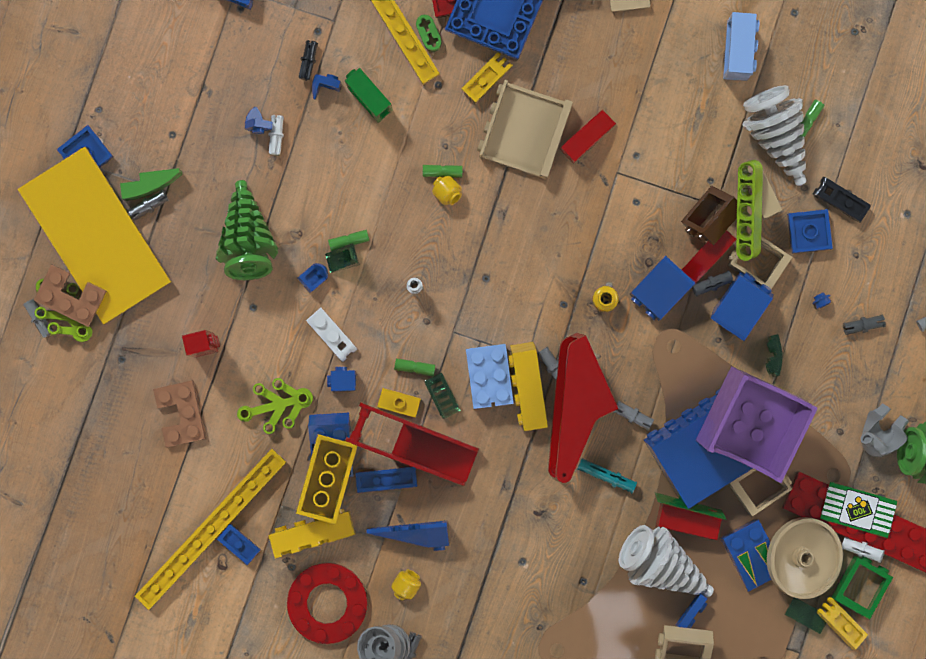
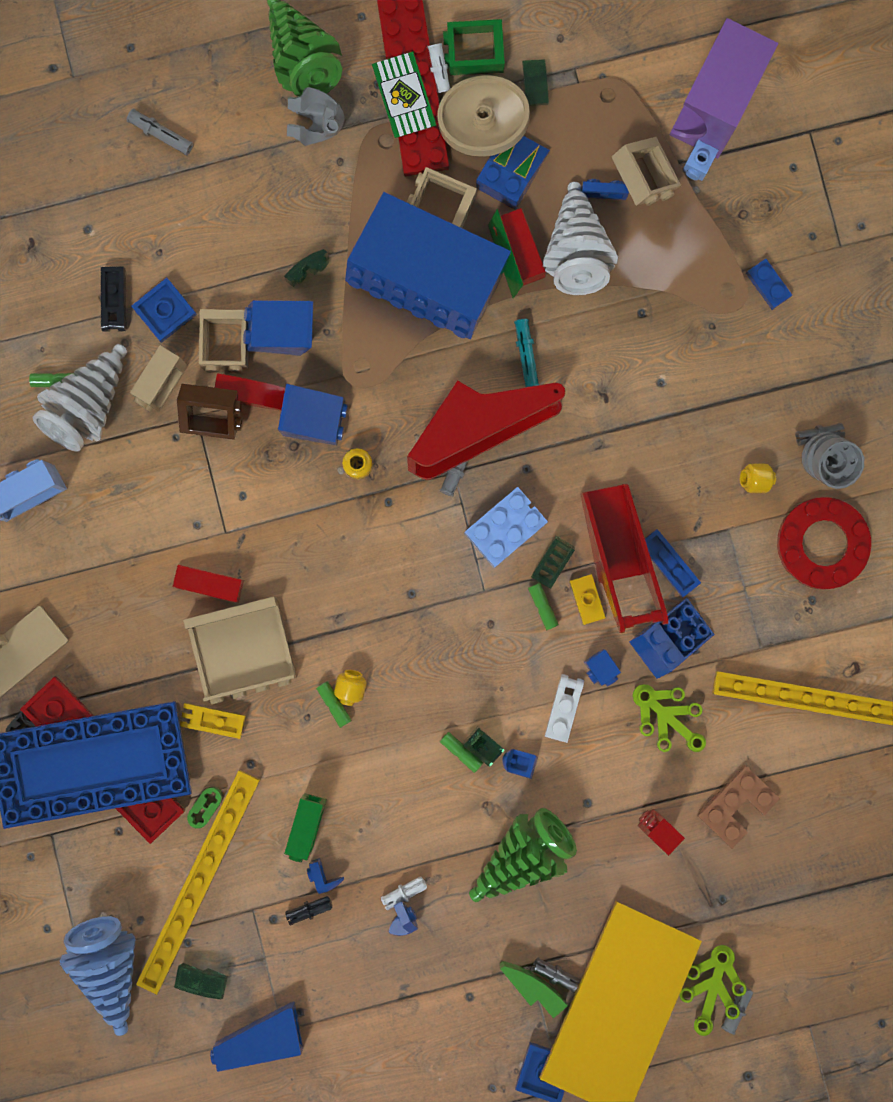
camera: 130 degrees left, 0 degrees up
nougat plate [34,264,107,327] -> none
blue plate [217,524,261,565] -> none
yellow wedge [268,508,356,559] -> none
yellow brick [296,434,357,524] -> none
blue wedge [366,520,449,551] -> none
white pin [407,278,423,294] -> none
yellow wedge [508,342,548,431] -> none
light grey pin [613,401,654,431] -> none
dark grey pin [692,271,733,297] -> none
medium lavender container [696,366,818,483] -> none
lime beam [736,160,763,261] -> none
blue plate [812,292,831,309] -> none
yellow hinge [817,597,868,650] -> none
dark grey pin [843,315,886,335] -> none

